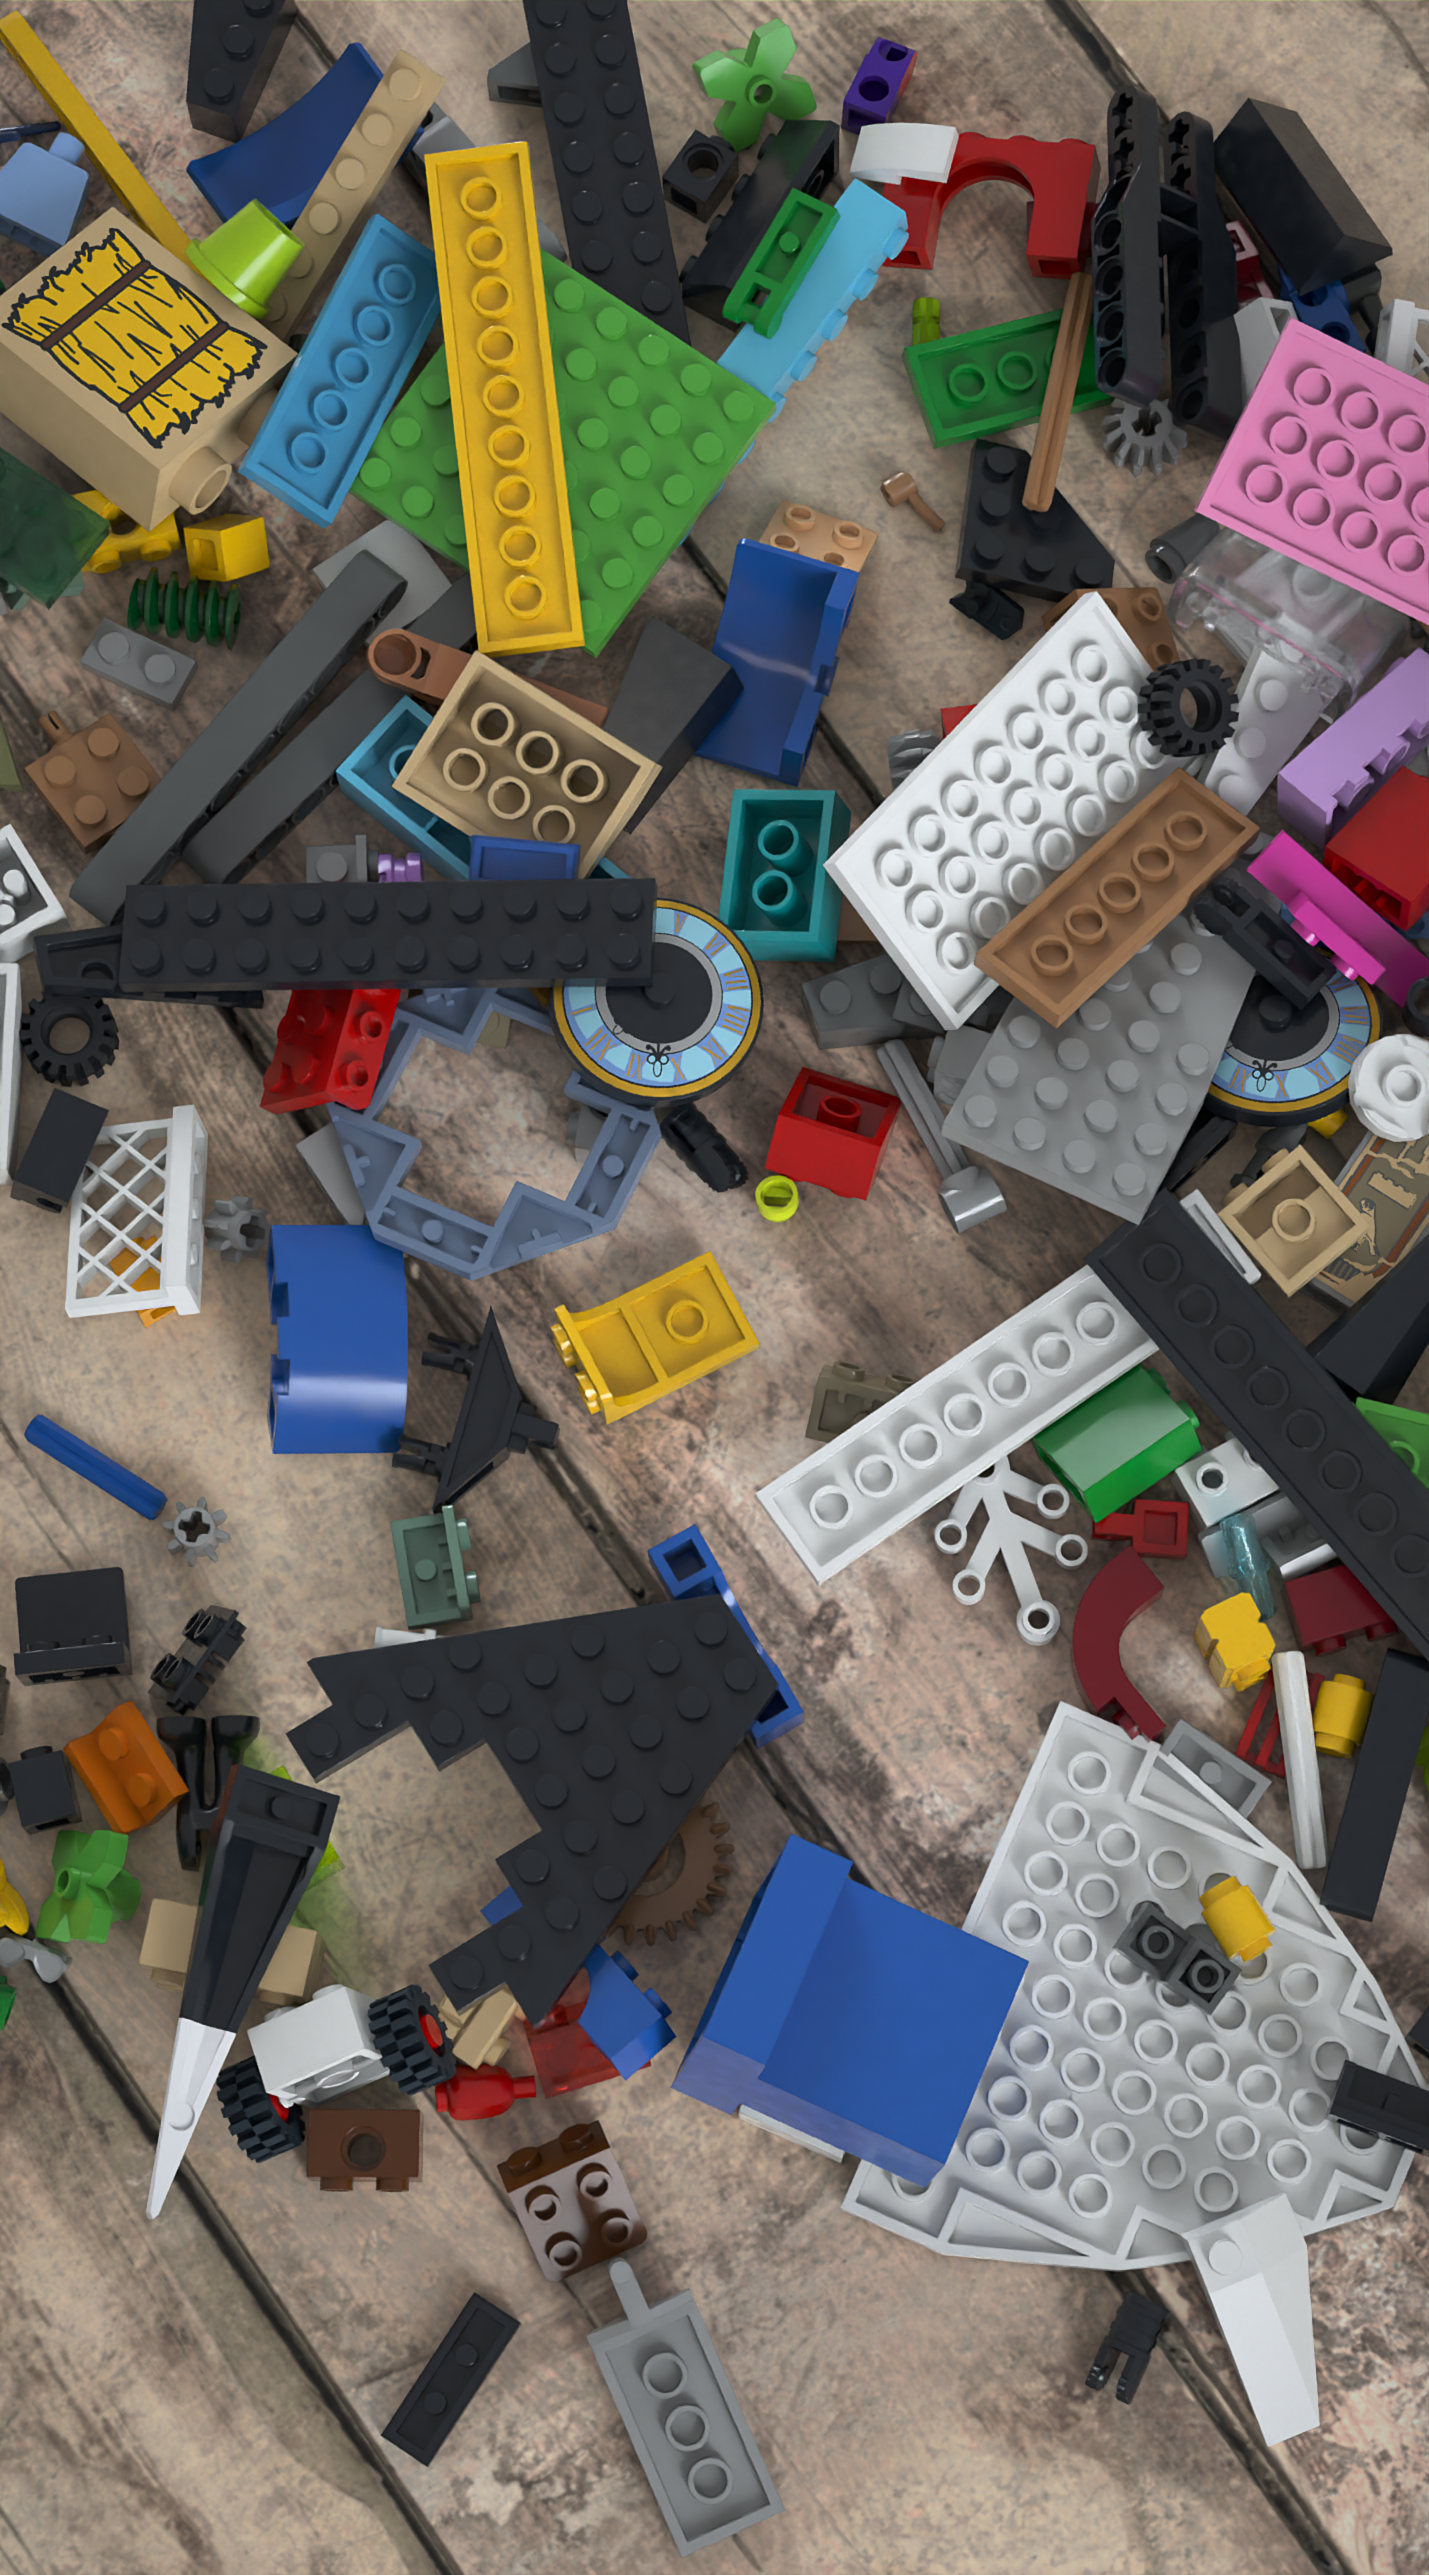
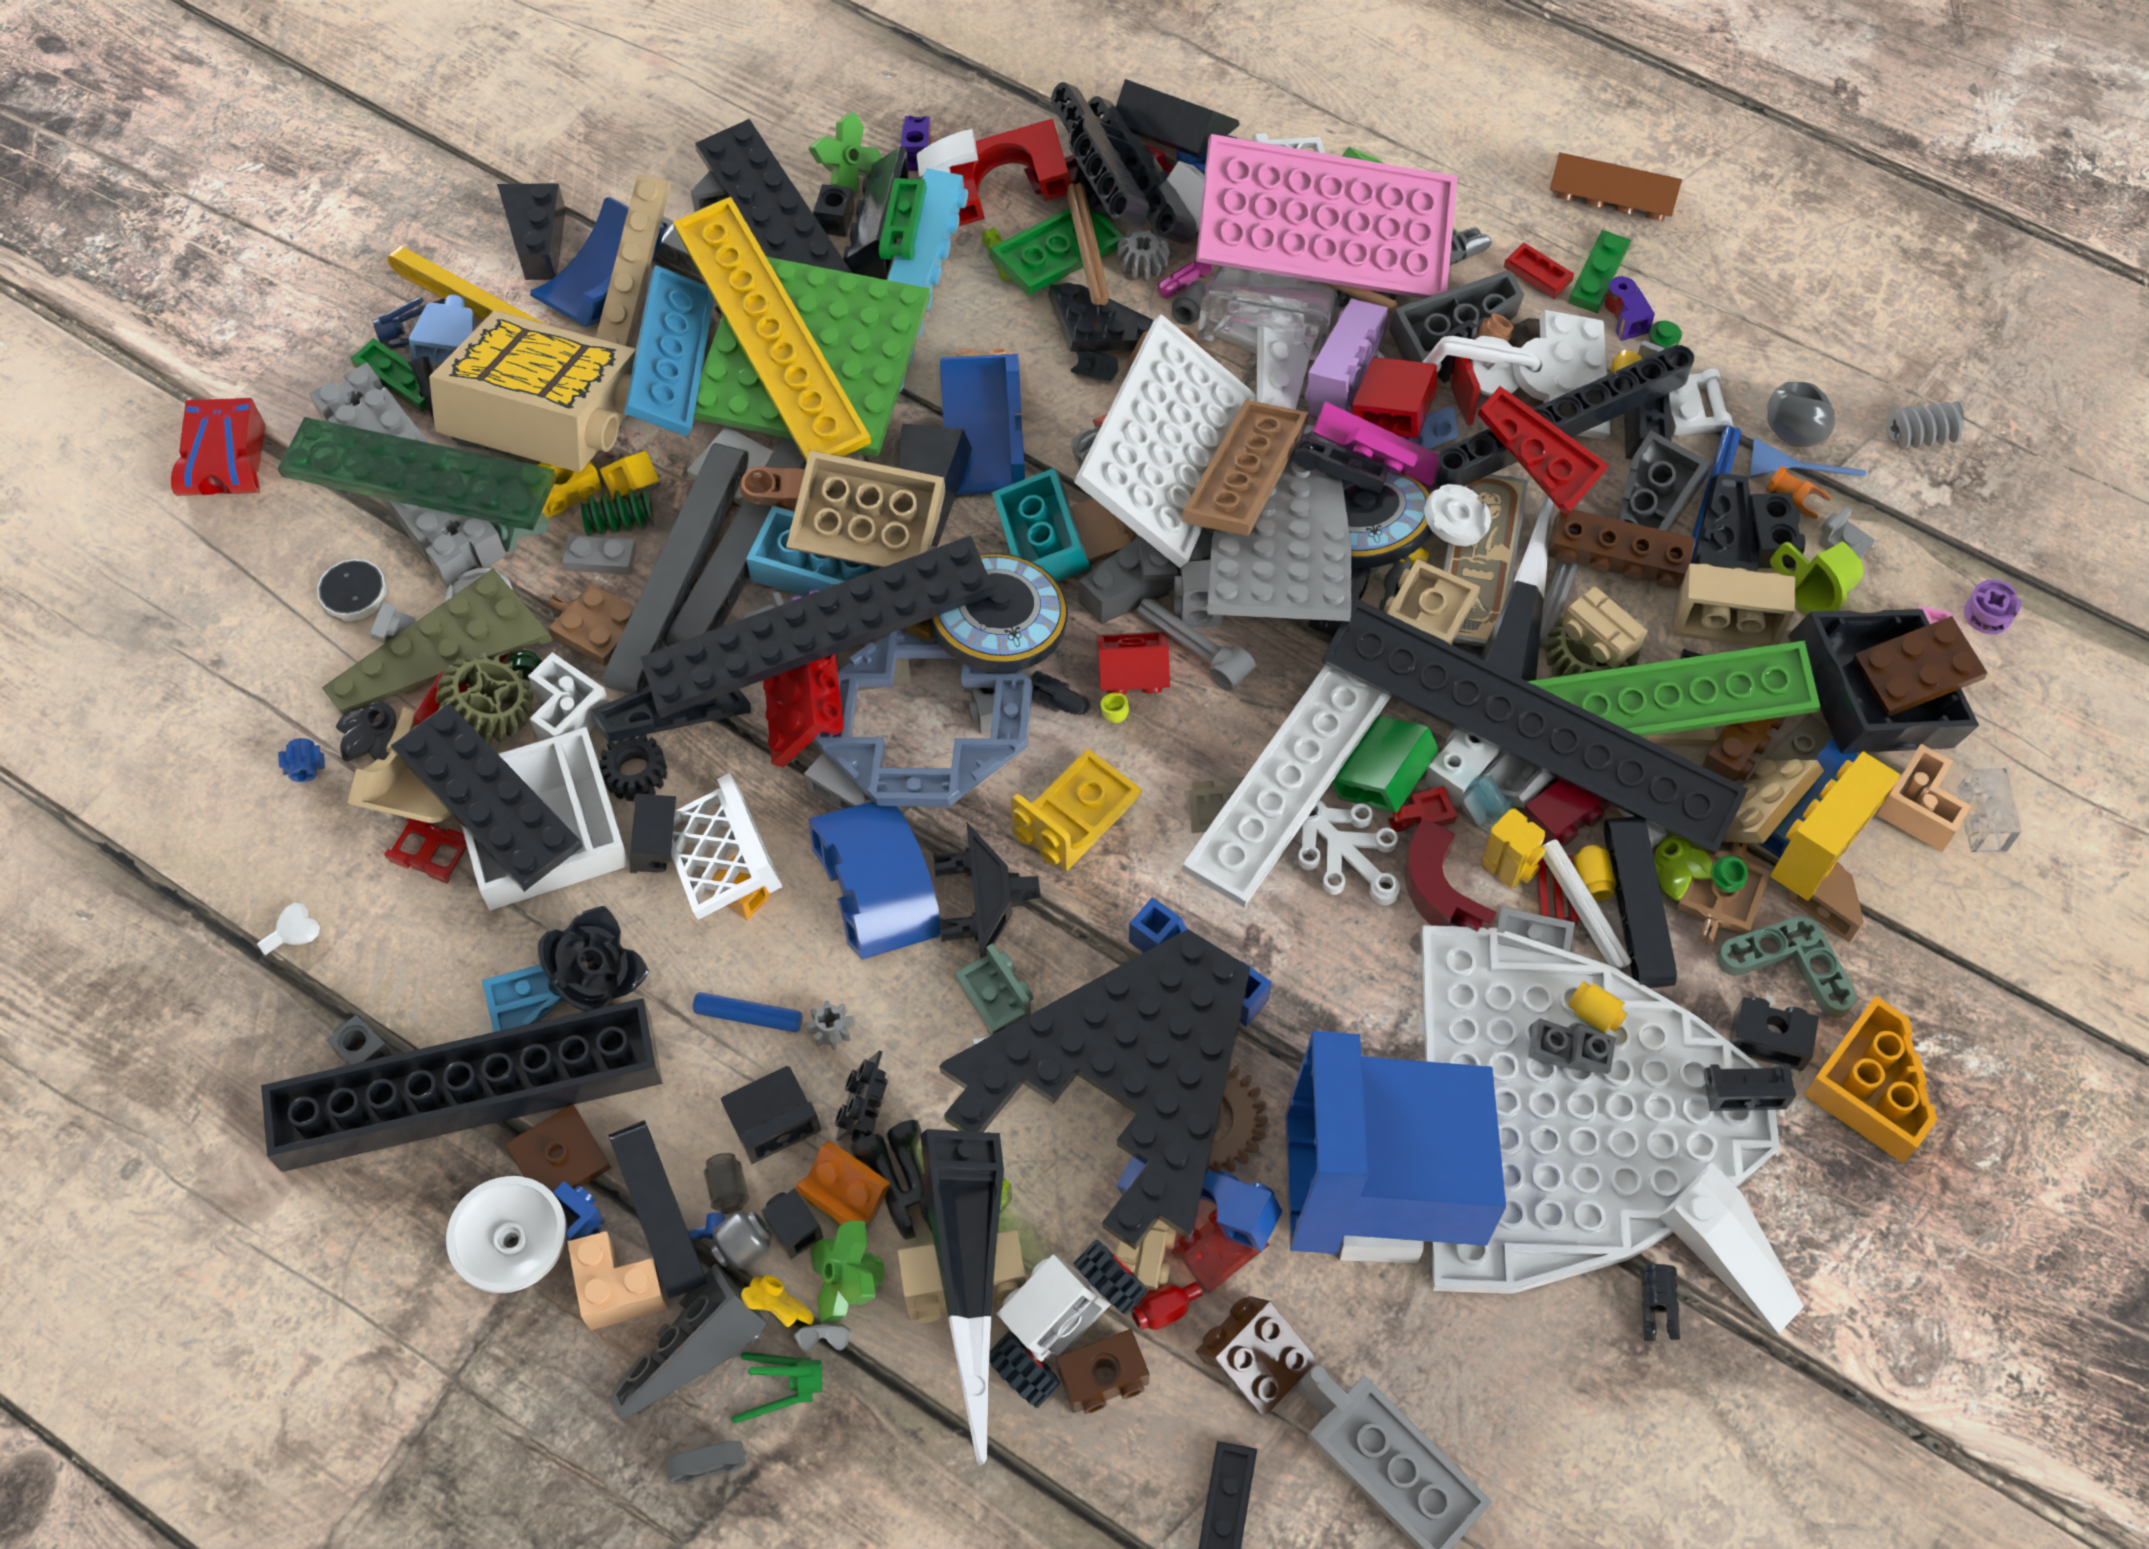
camera: 25 degrees left, 15 degrees down
lime container [185,199,306,320] -> none
light grey gear [203,1195,270,1263] -> none
blue tile [468,835,581,881] -> none
medium nougat hand [880,472,946,532] -> none
black tyre [1138,658,1239,758] -> none
none -> dark pink axle [1157,259,1212,299]

